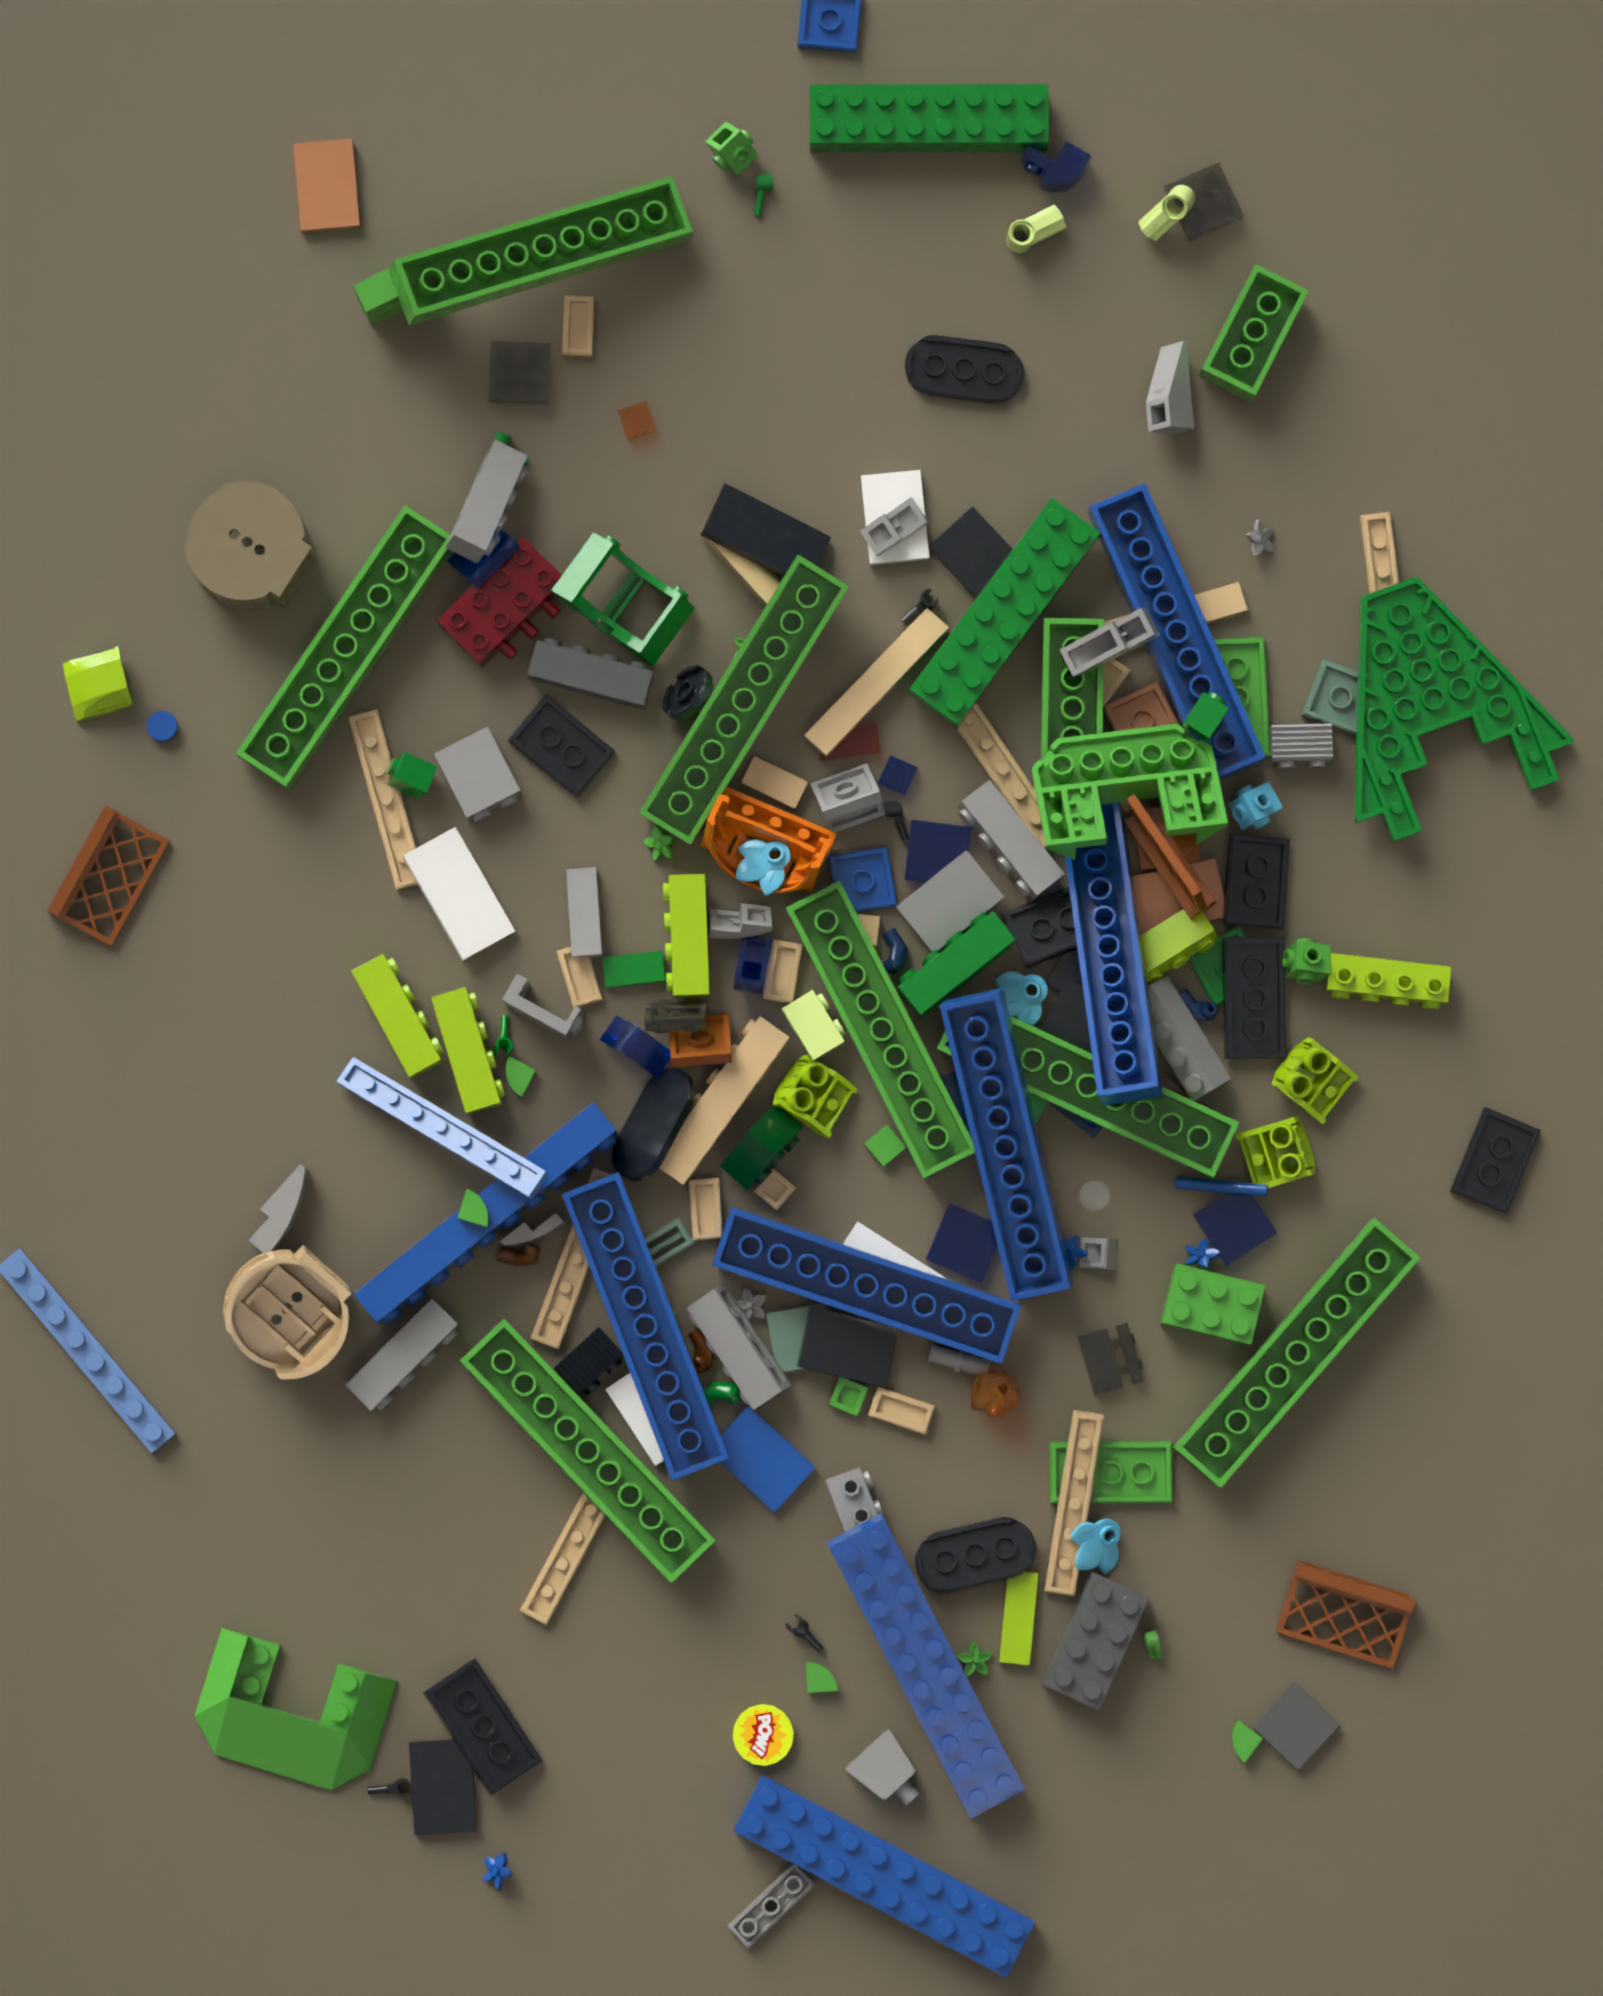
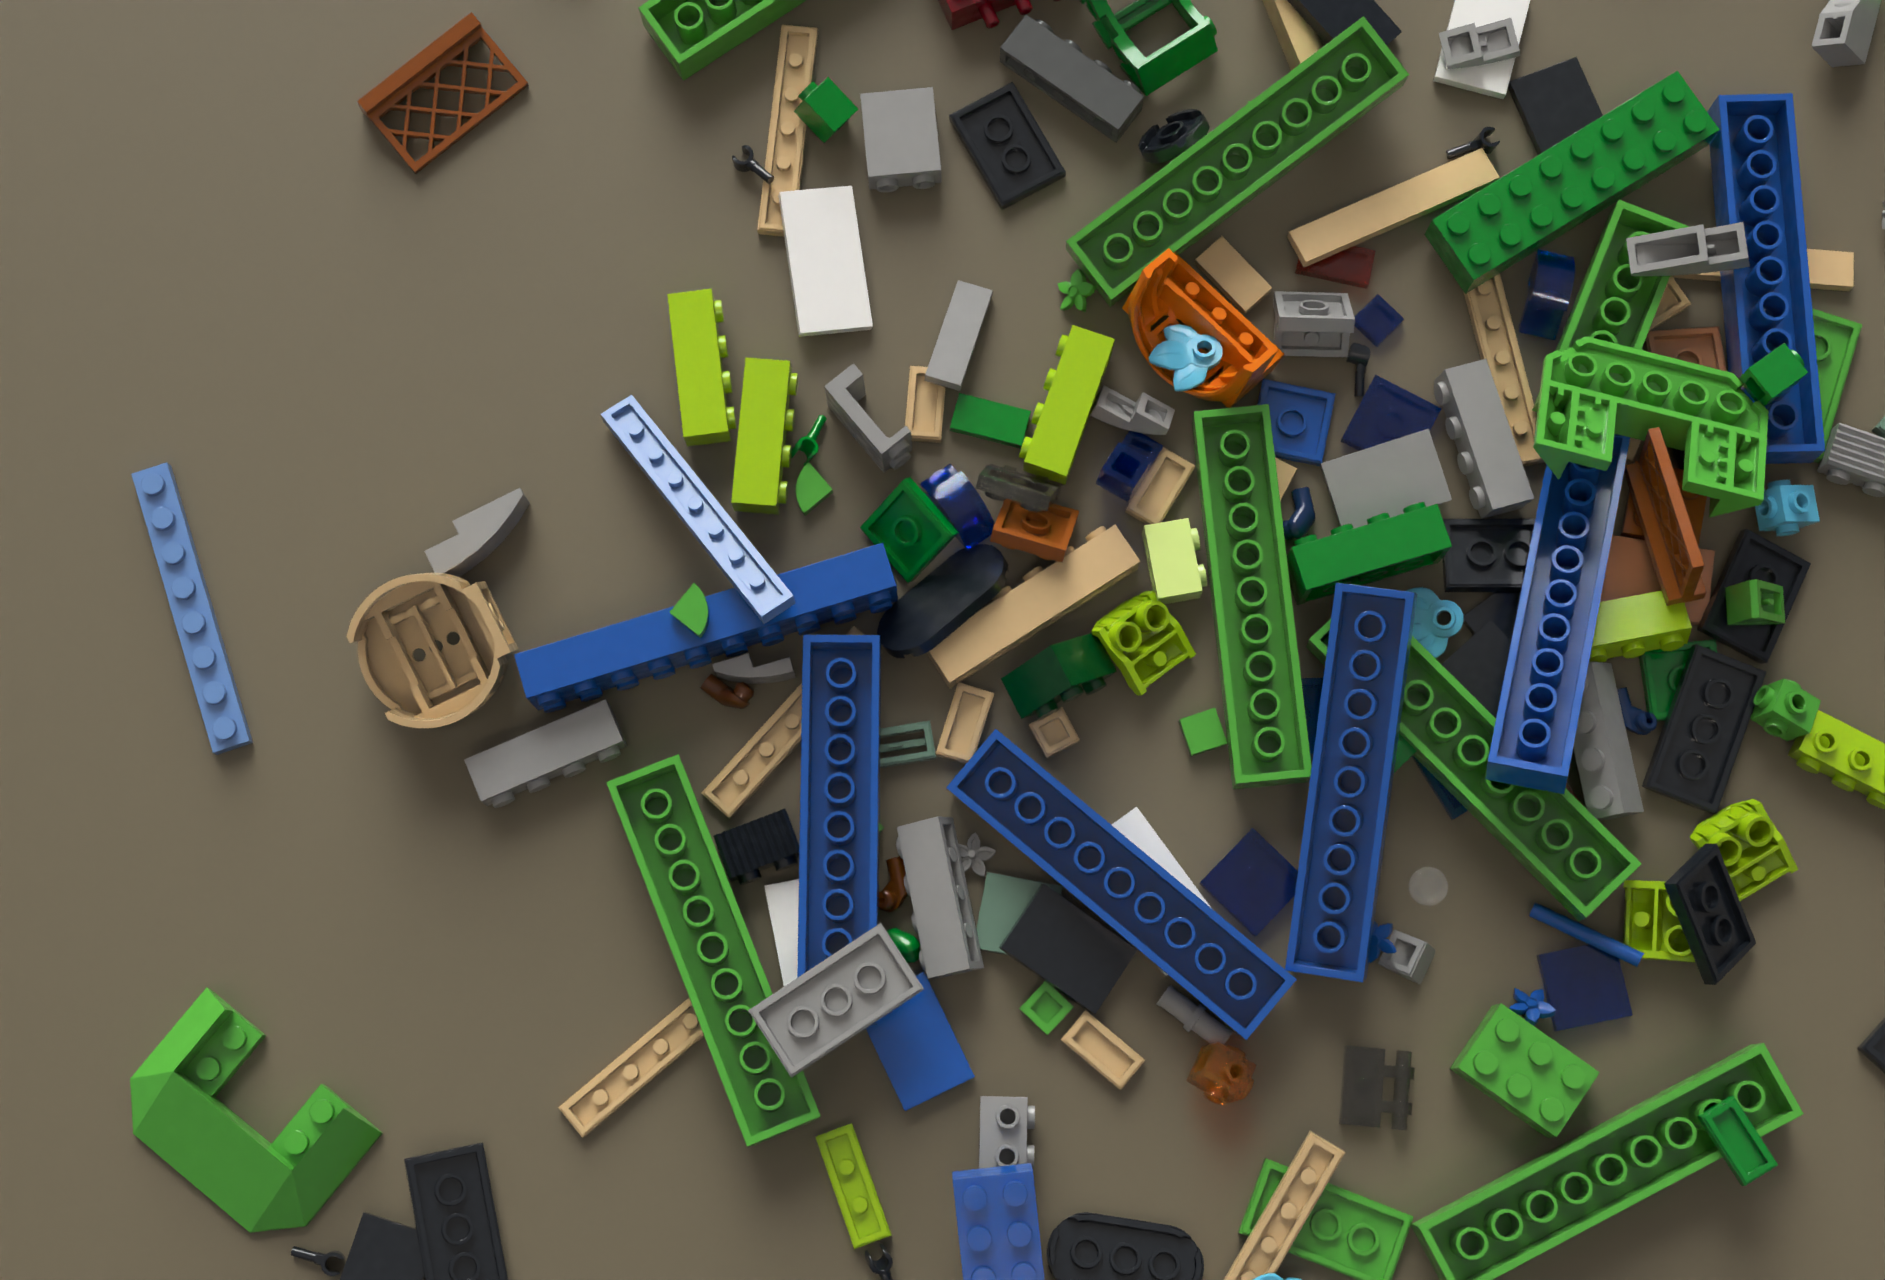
camera: 25 degrees right, 5 degrees down
none -> black hand [732,145,774,184]
none -> light grey tile [748,923,924,1078]
none -> lime tile [815,1123,892,1249]
none -> green tile [860,477,959,583]
none -> clear blue brick [1518,249,1575,340]
none -> black tile [1664,844,1756,985]
none -> green tile [1697,1096,1778,1186]
none -> bright green slope [1725,579,1785,625]

